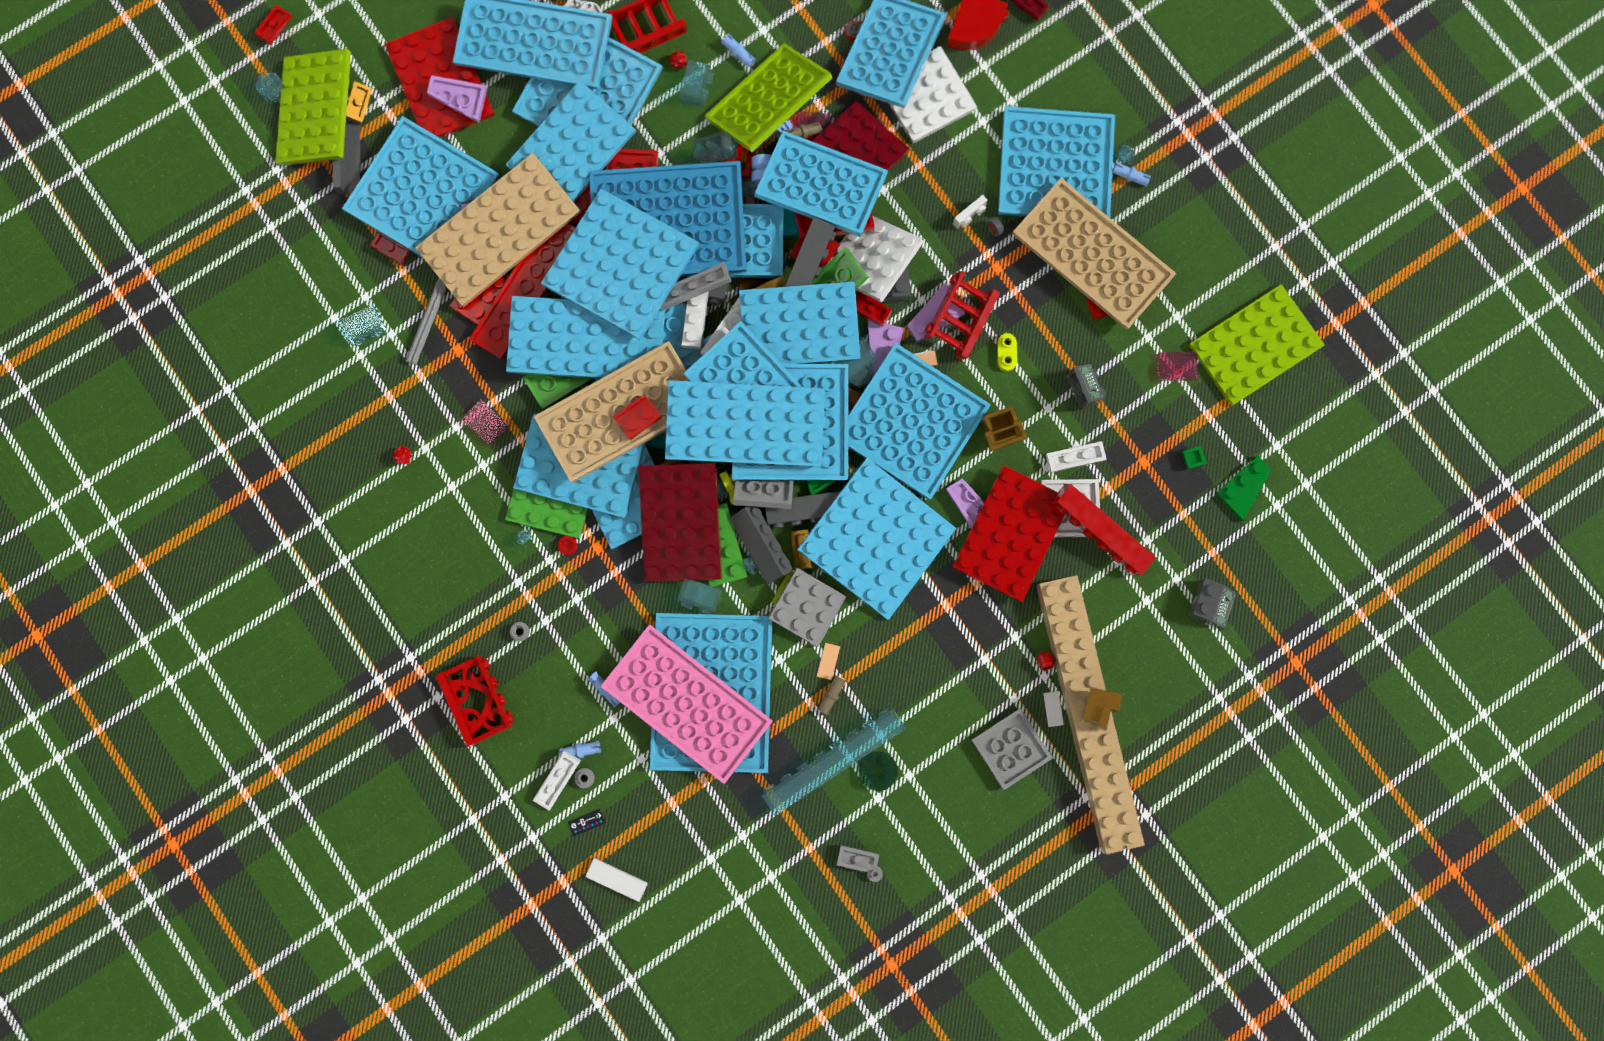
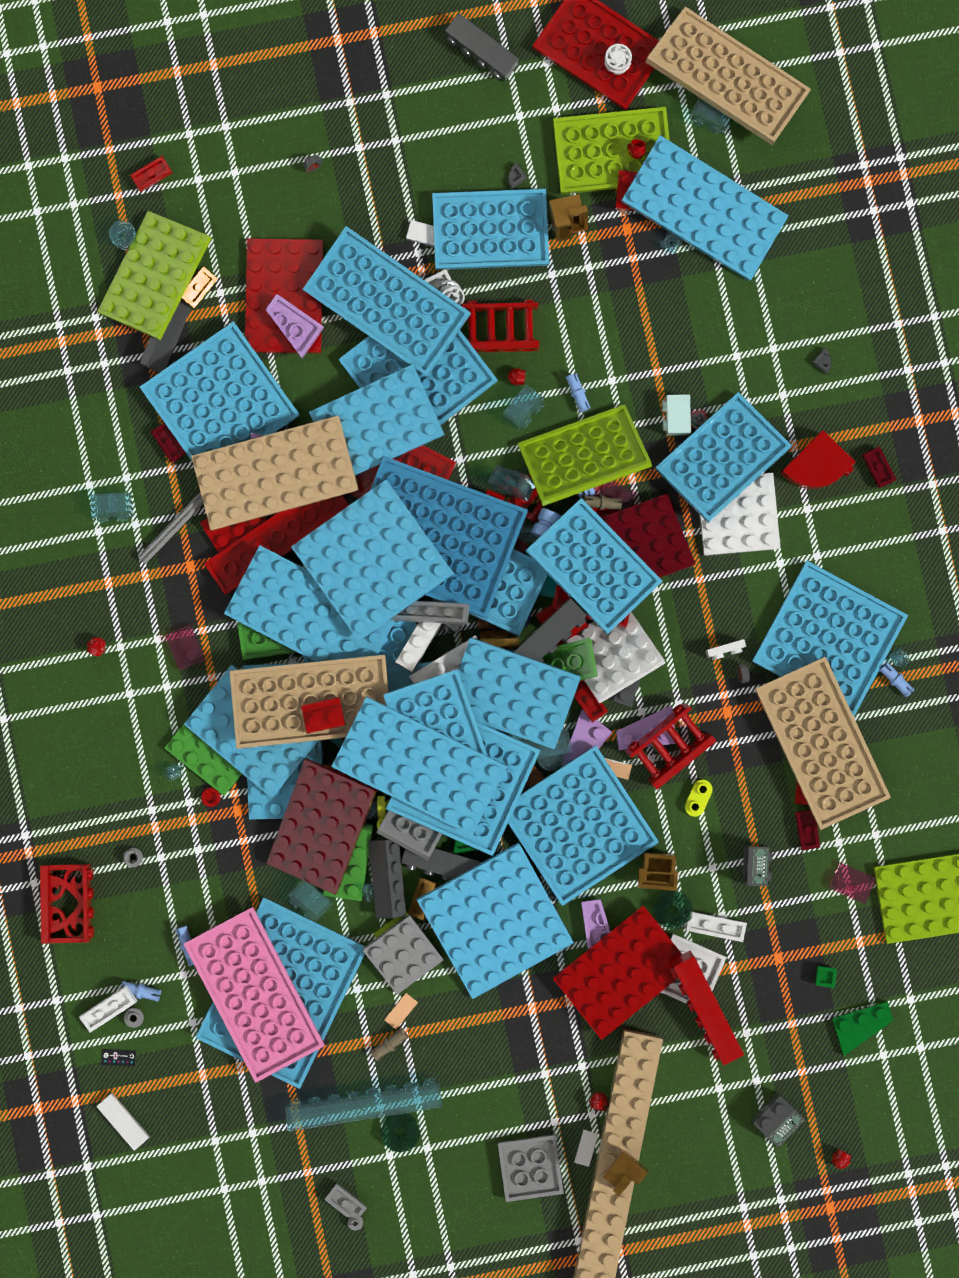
camera: 30 degrees right, 5 degrees up
none -> clear green plate [653,890,693,929]
none -> light aqua brick [662,395,691,436]
none -> dark red plate [794,810,821,851]
none -> red plate [832,1148,851,1169]

